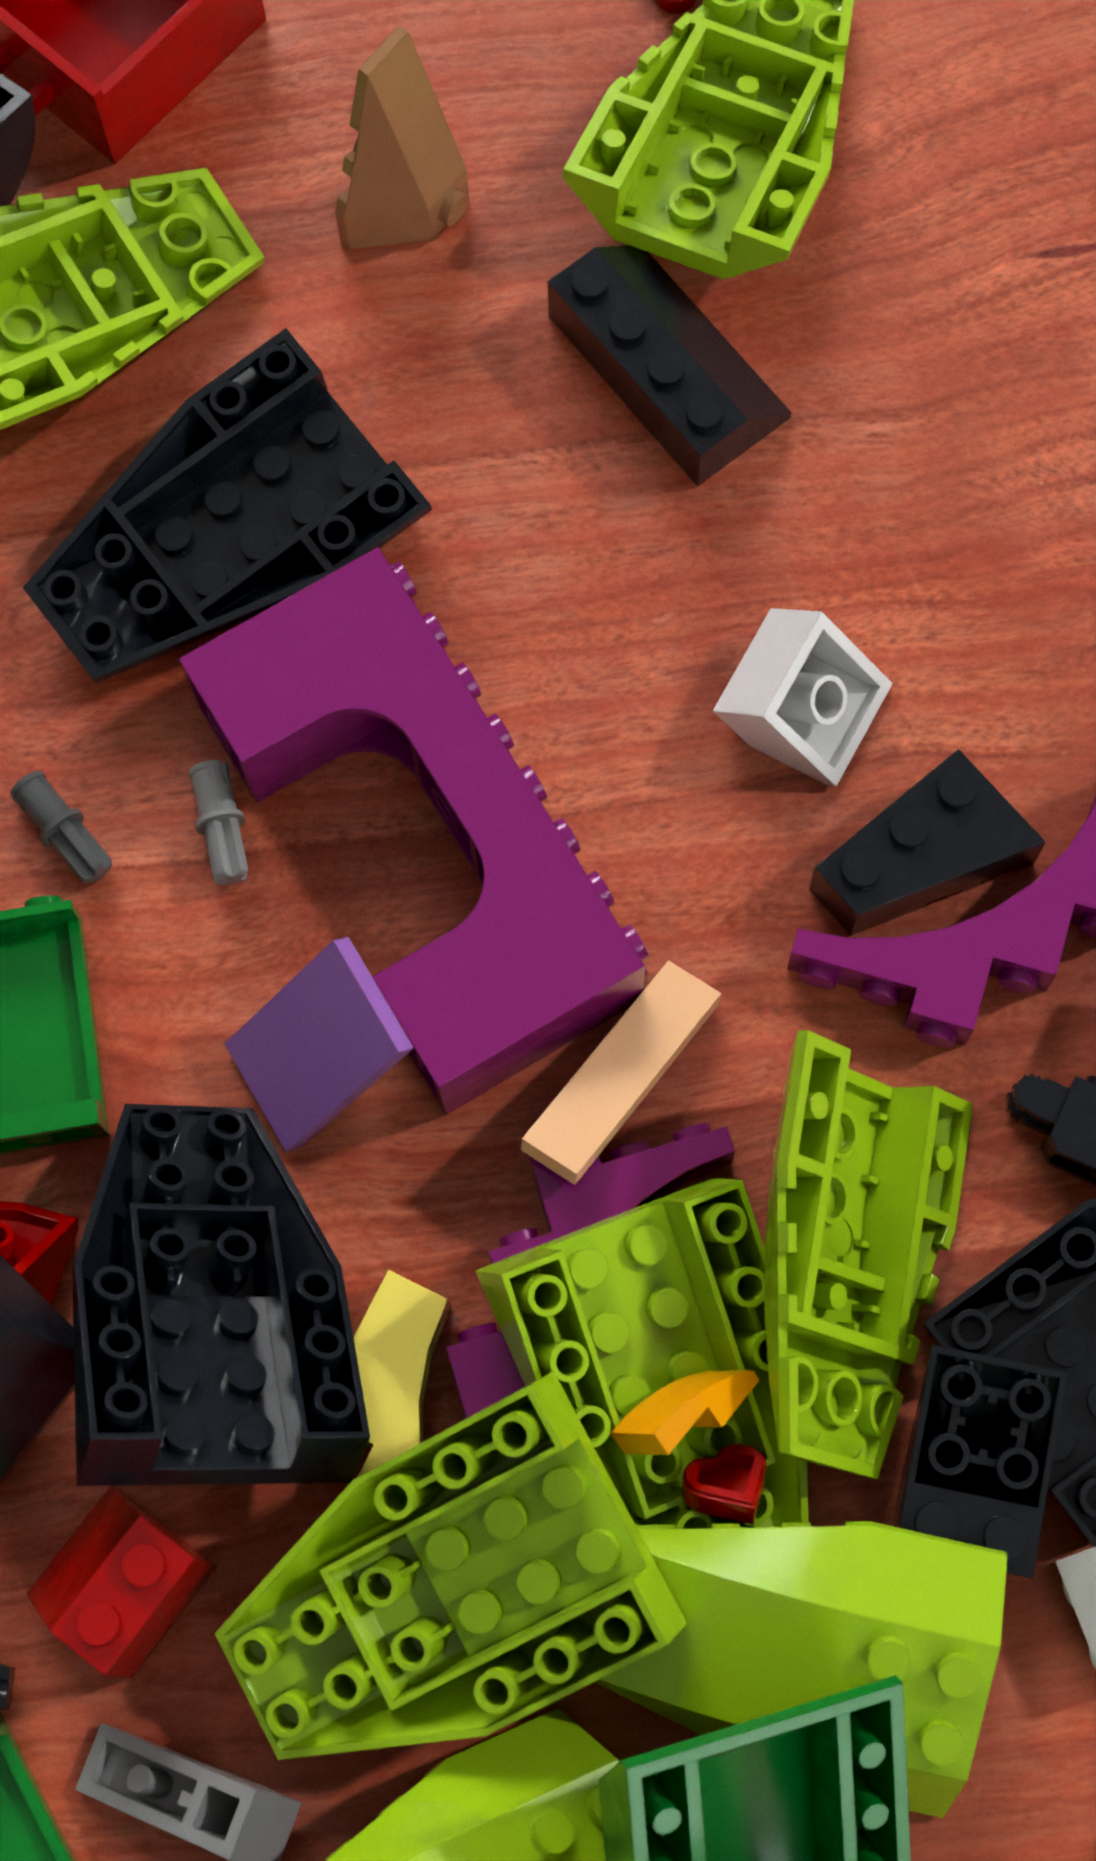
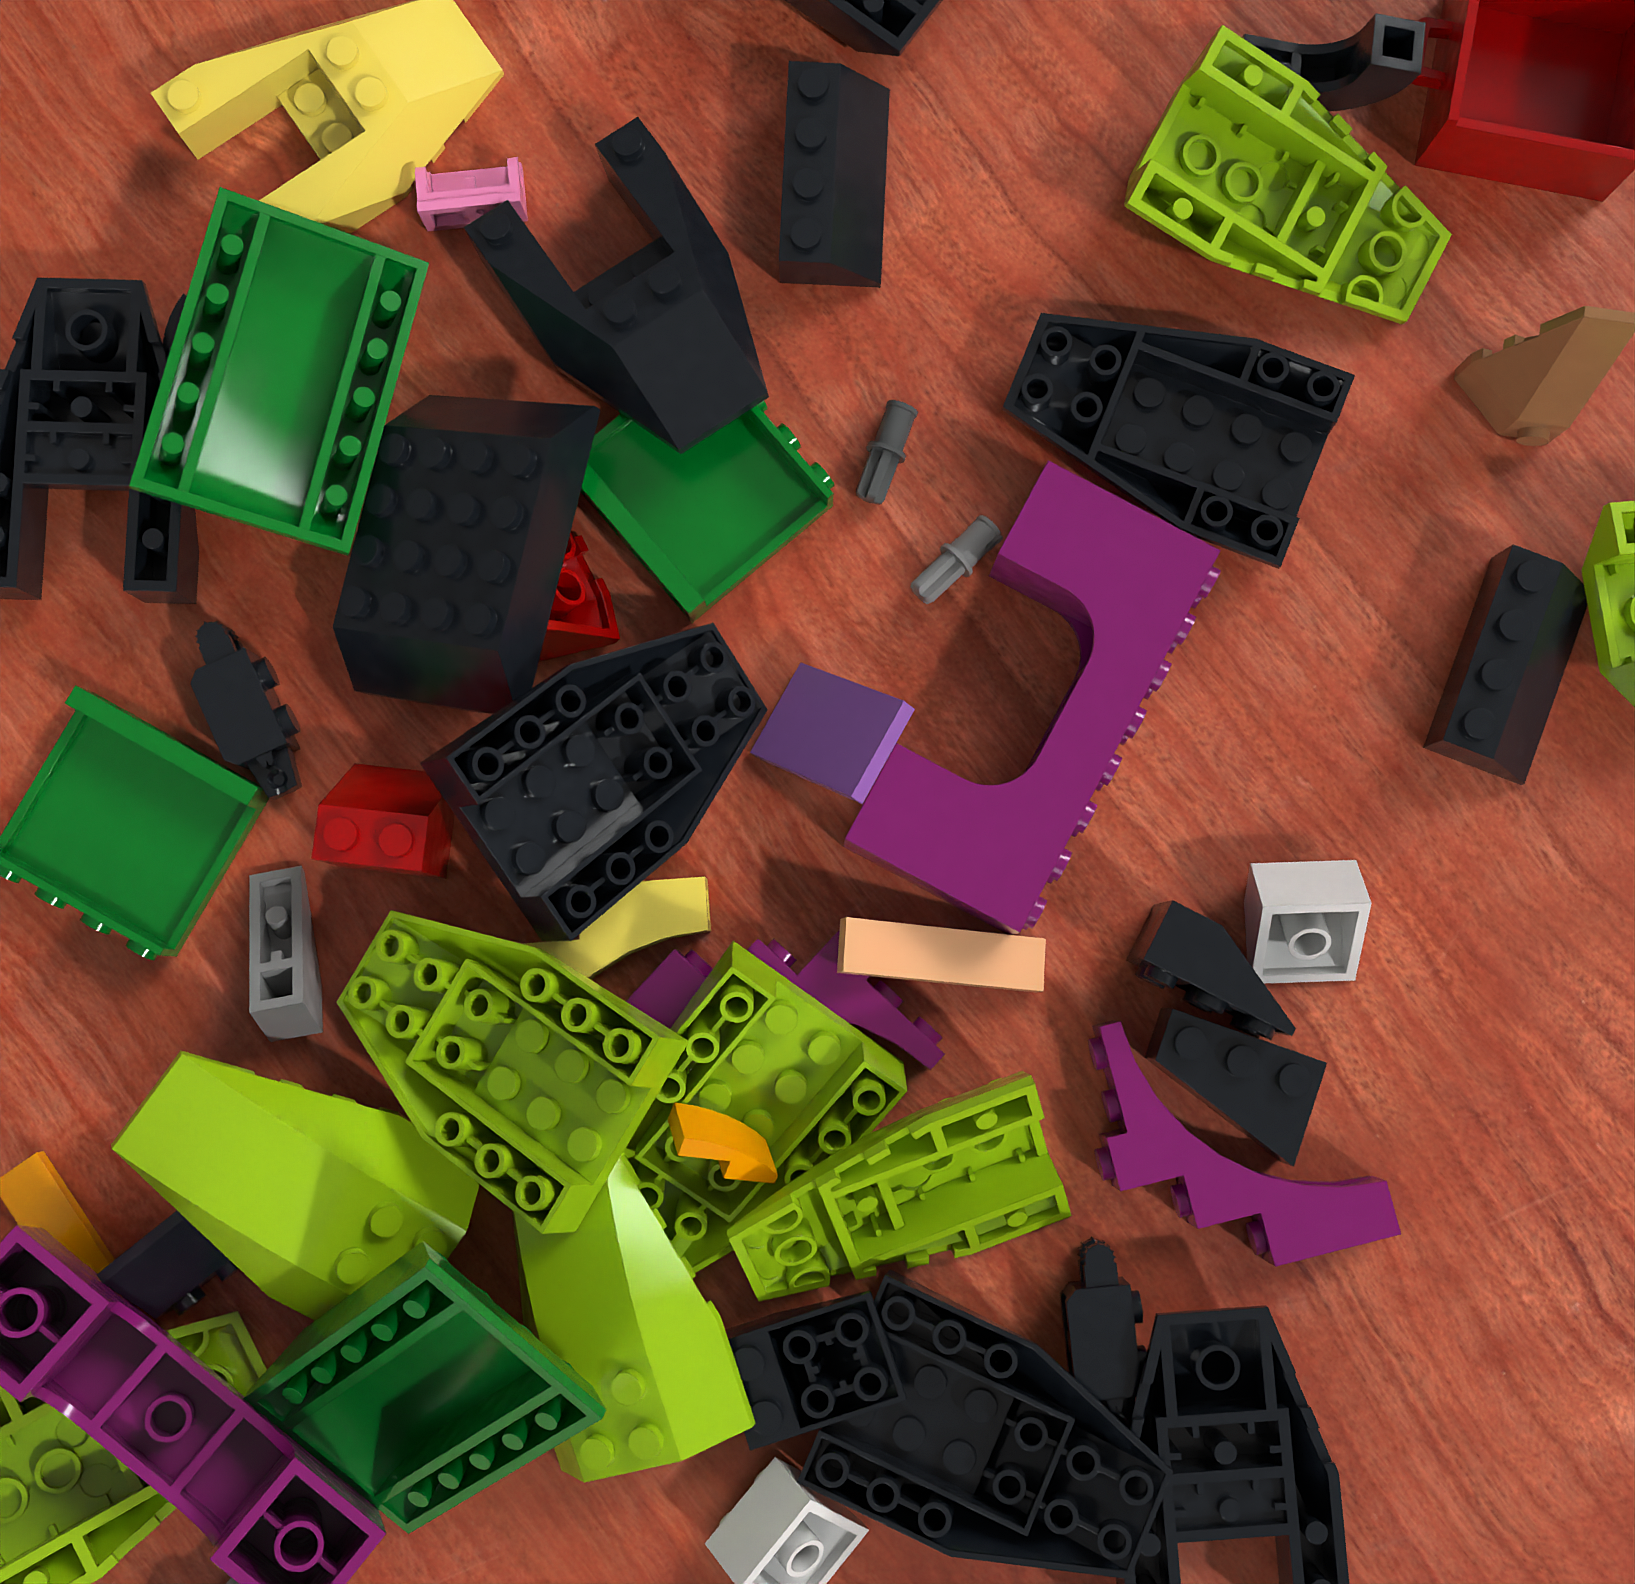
camera: 55 degrees right, 10 degrees up
red tile [681,1444,766,1525] -> none
none -> black slope [1126,900,1296,1040]

